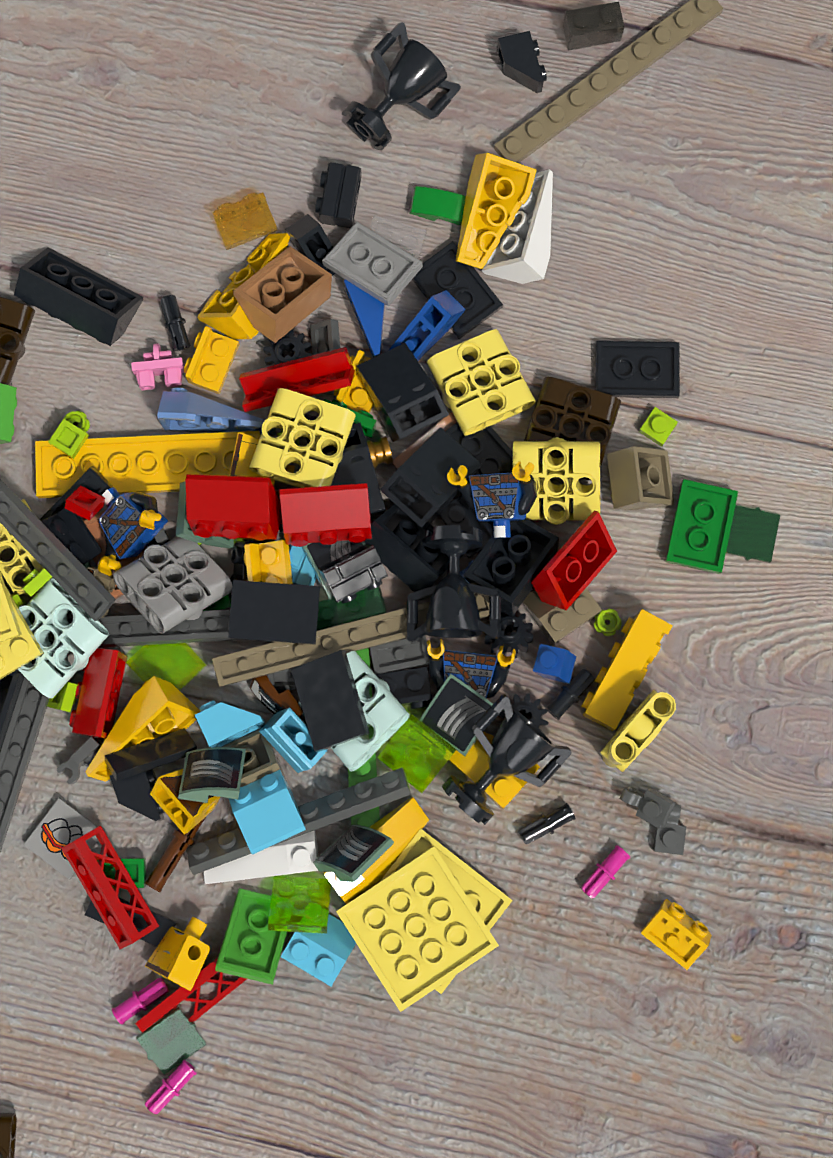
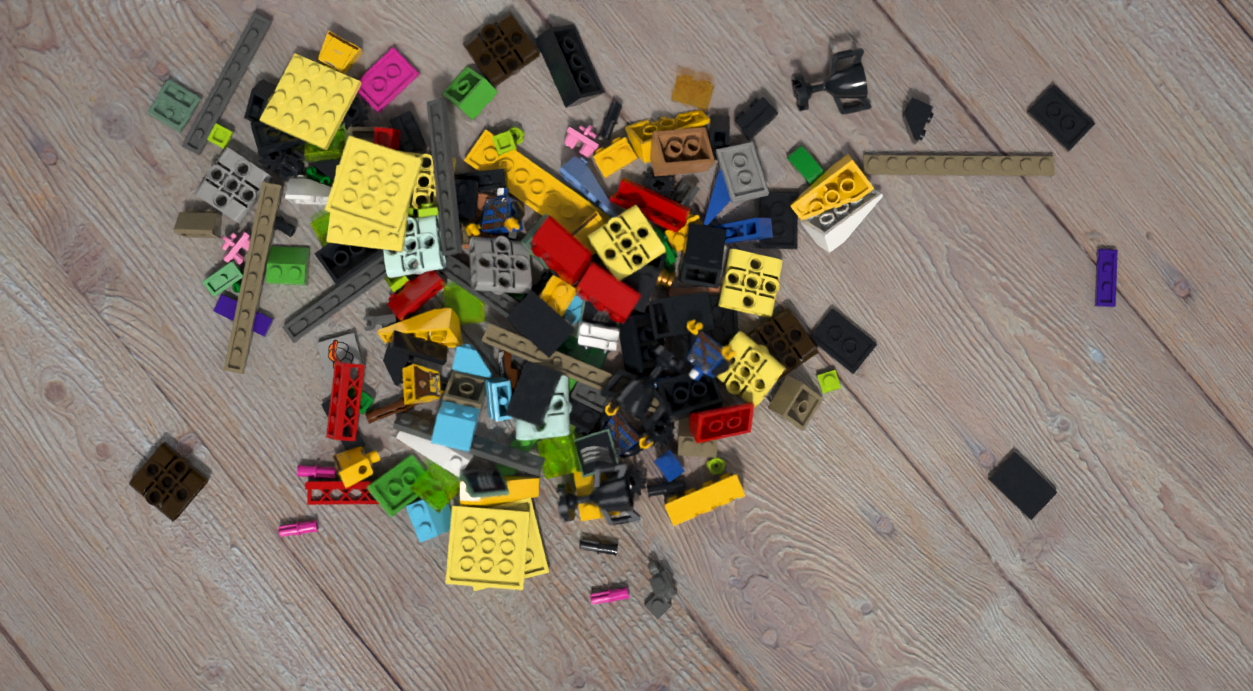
camera: 40 degrees right, 5 degrees up
red plate [65,486,105,521] -> none
clear green piece [136,1007,207,1075] -> none
slope [178,747,246,803] -> none
clear smoke brick [563,1,625,51] -> none
light yellow connector [600,690,676,772] -> none
yellow bracket [641,899,712,970] -> none
green plate [665,479,738,574] -> none
clear green piece [726,505,780,563] -> none

